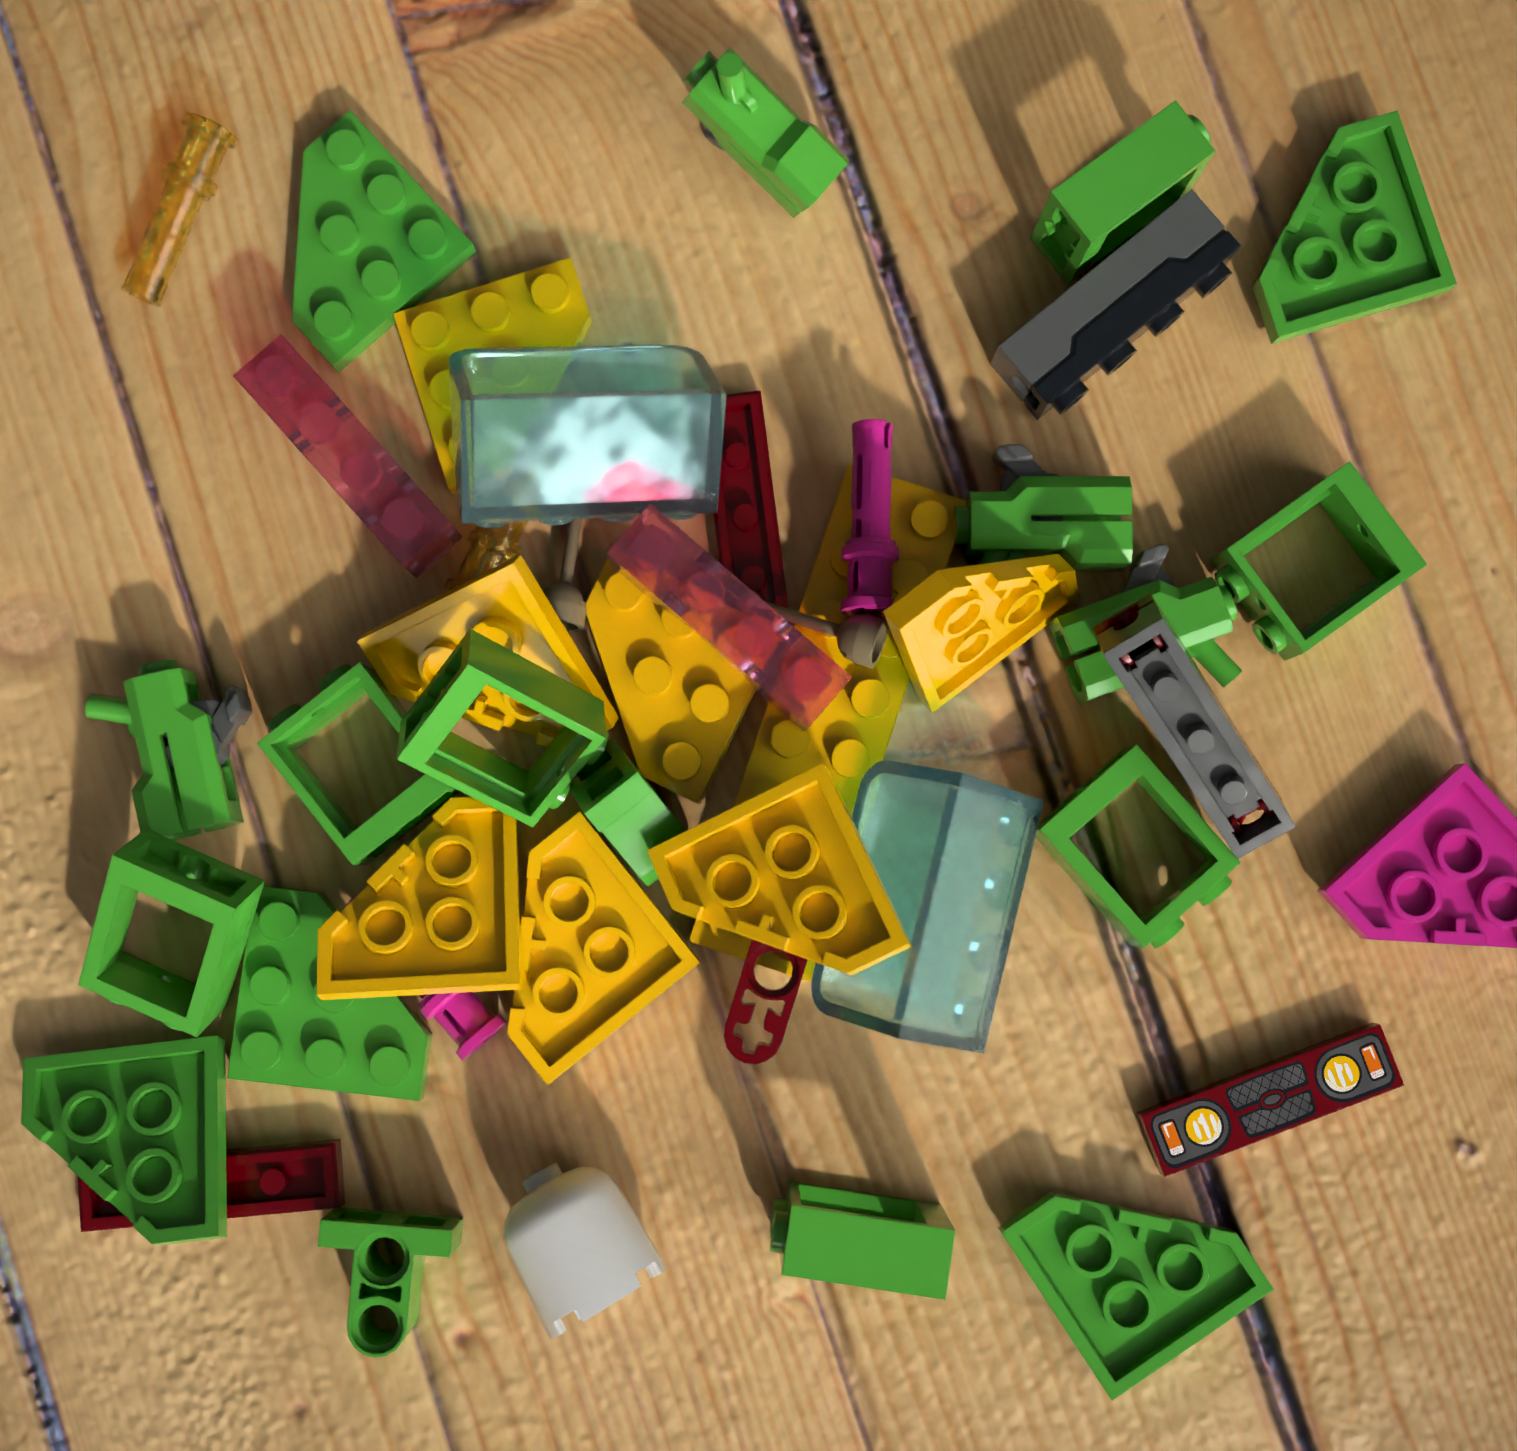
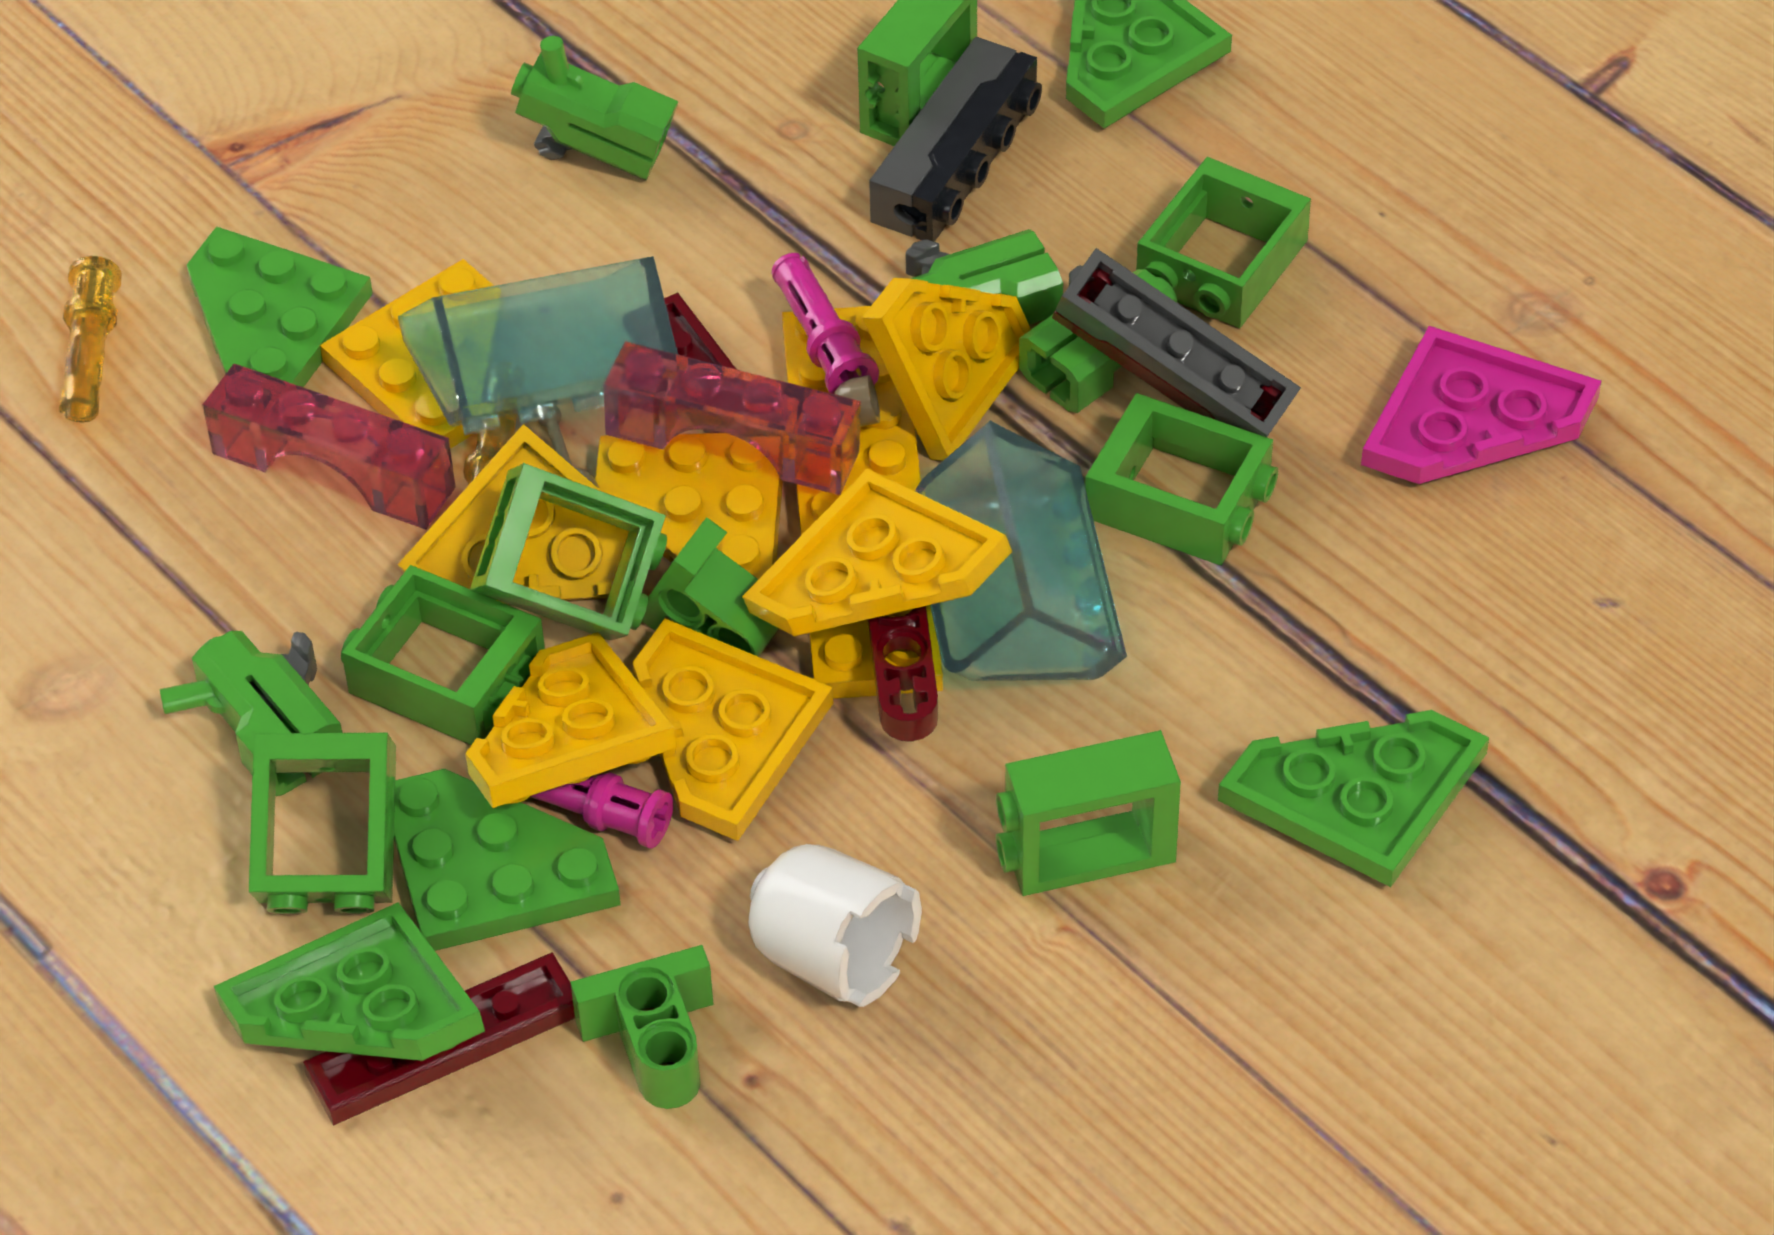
camera: 20 degrees left, 35 degrees down
tile [1136,1022,1404,1177] -> none

